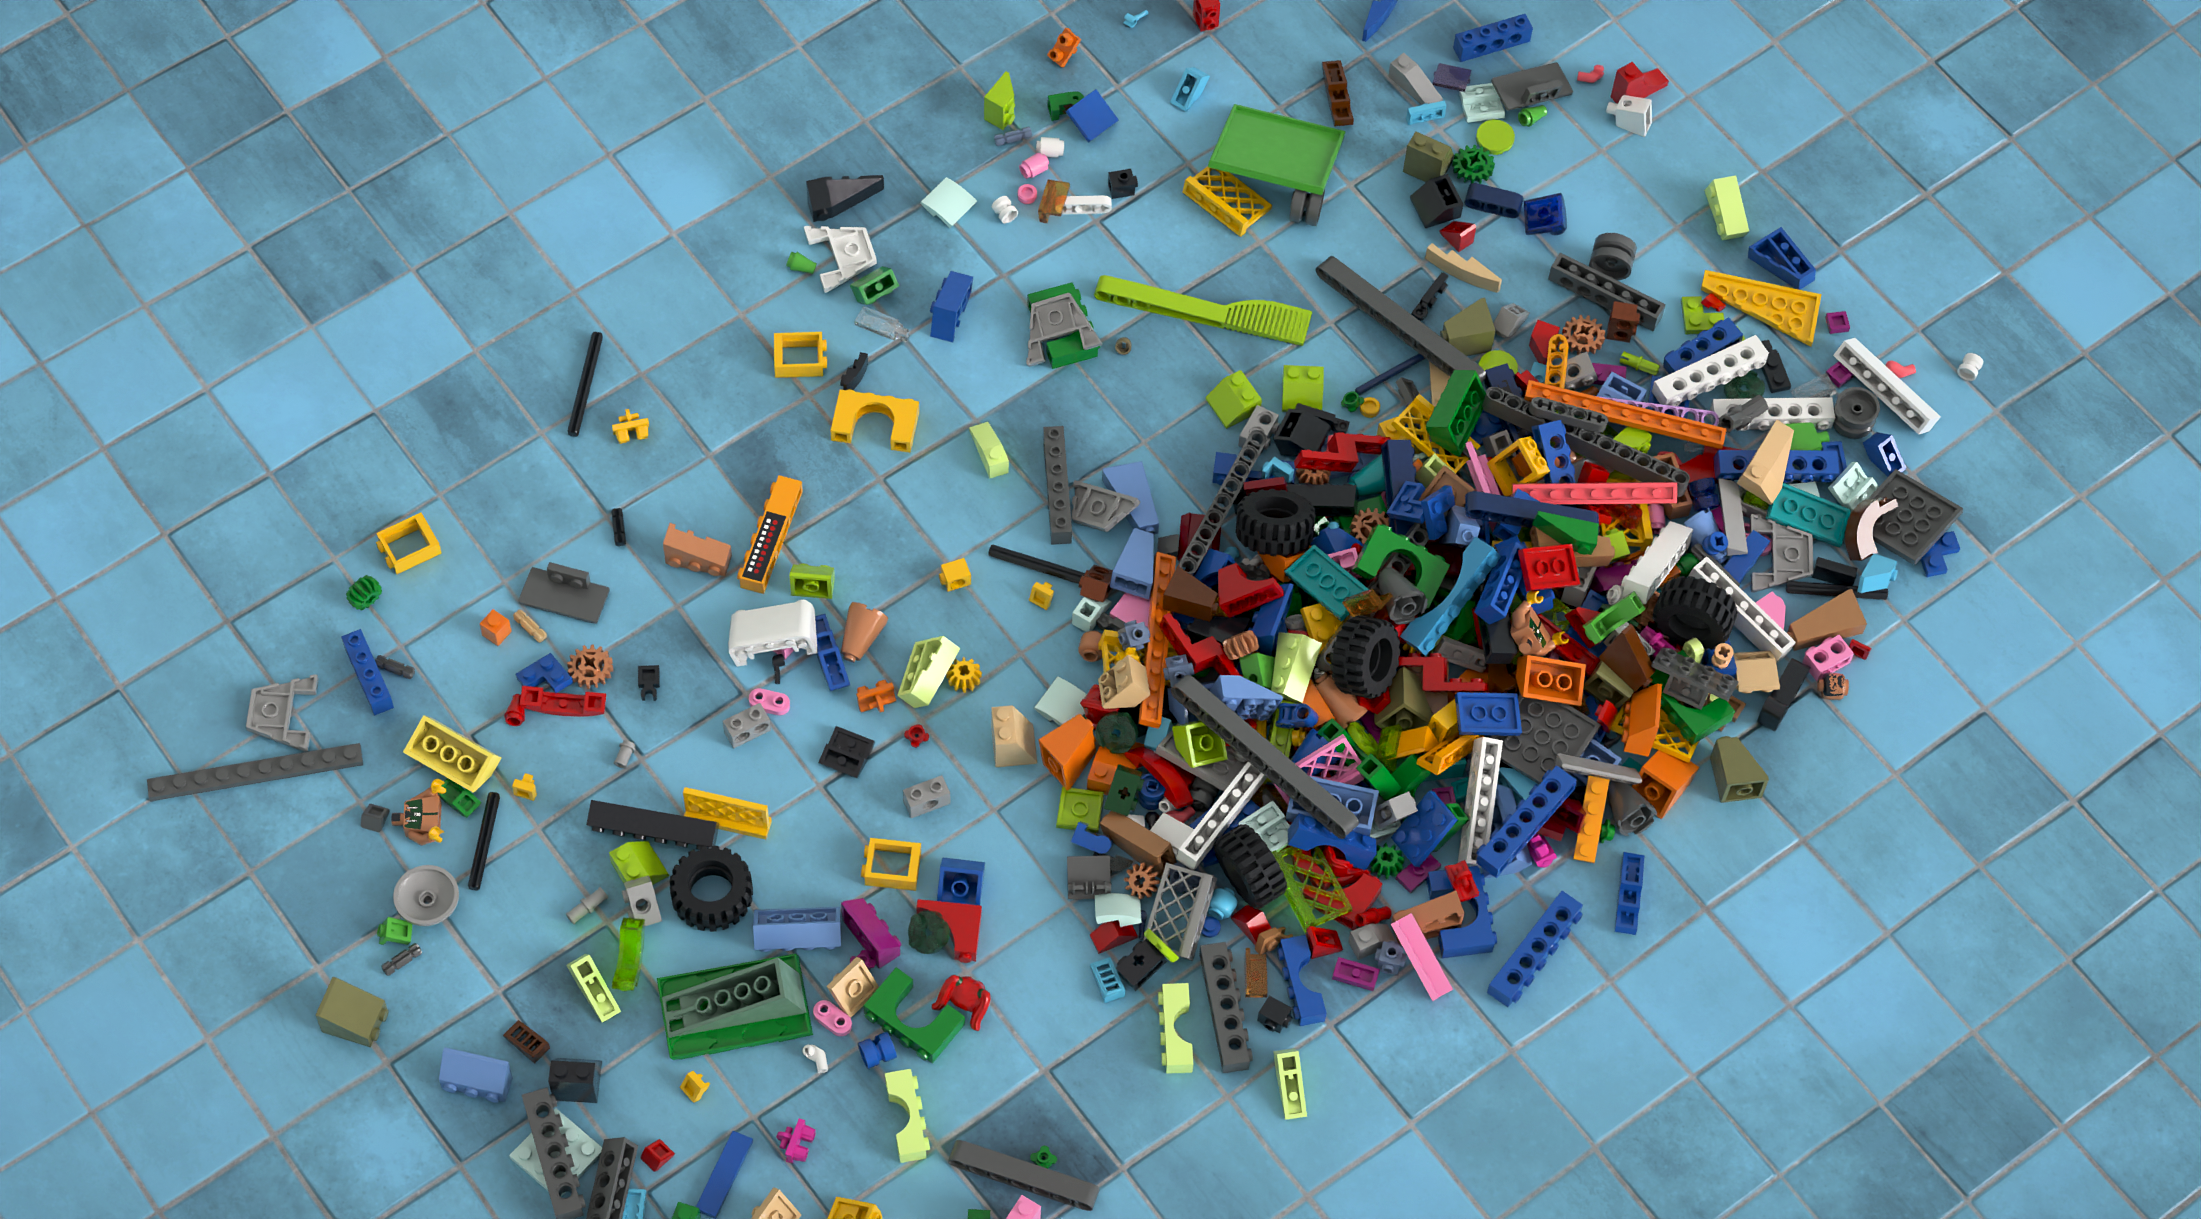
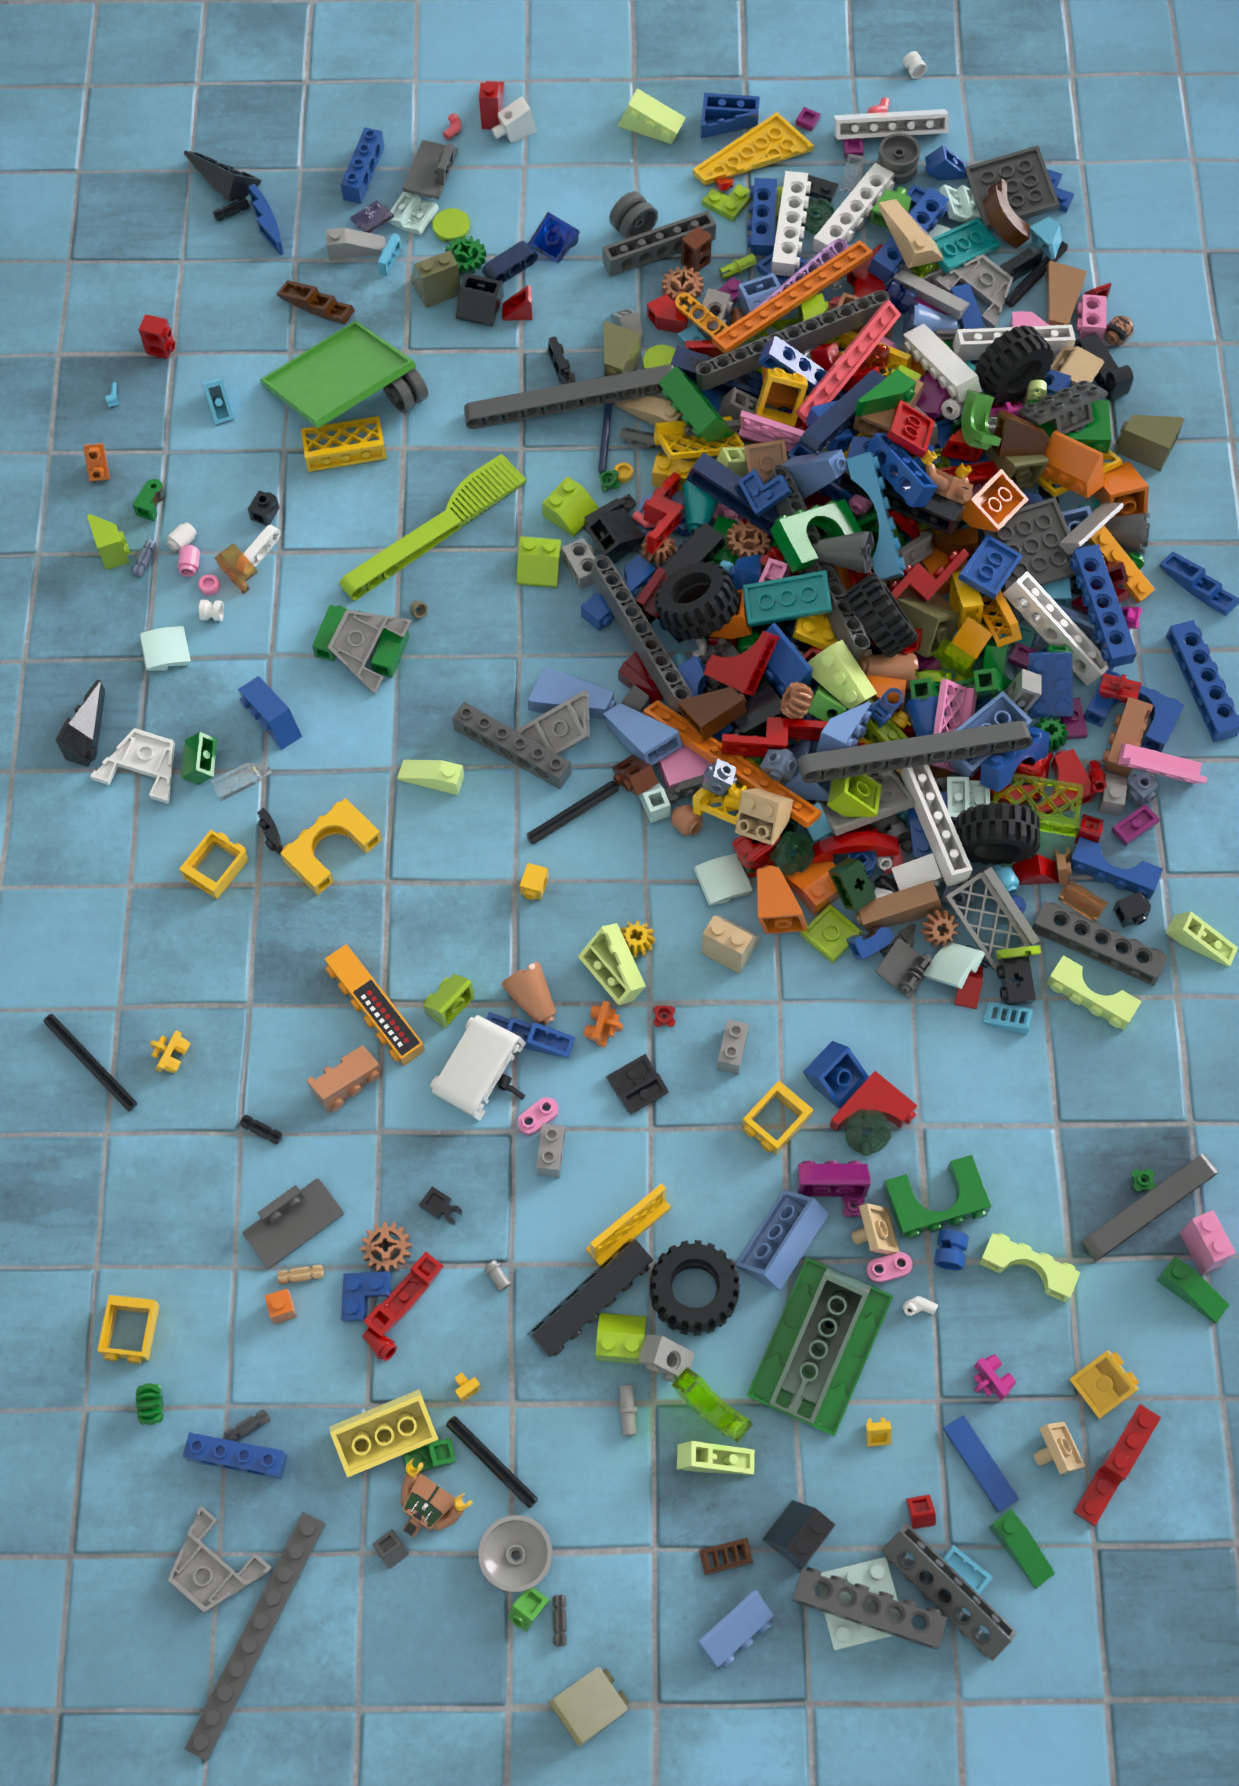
camera: 50 degrees left, 5 degrees up
bright green cone [786,252,817,274] -> none
red hair [931,975,991,1031] -> none
yellow tile [1029,582,1054,610] -> none
blue slope [1065,89,1119,143] -> none
medium azure bracket [1261,456,1294,483] -> none
clear orange panel [1342,589,1393,617] -> none
blue plate [1421,485,1455,540] -> none
tan slope [1425,243,1502,293] -> none
bright green cone [1518,105,1547,127] -> none
dark grey beam [1529,397,1608,432] -> none
red slope [1595,700,1618,733] -> none
blue wheel [1702,531,1728,556] -> none
light nougat bush [1711,643,1734,669] -> none
dark grey piece [1718,394,1769,433] -> none

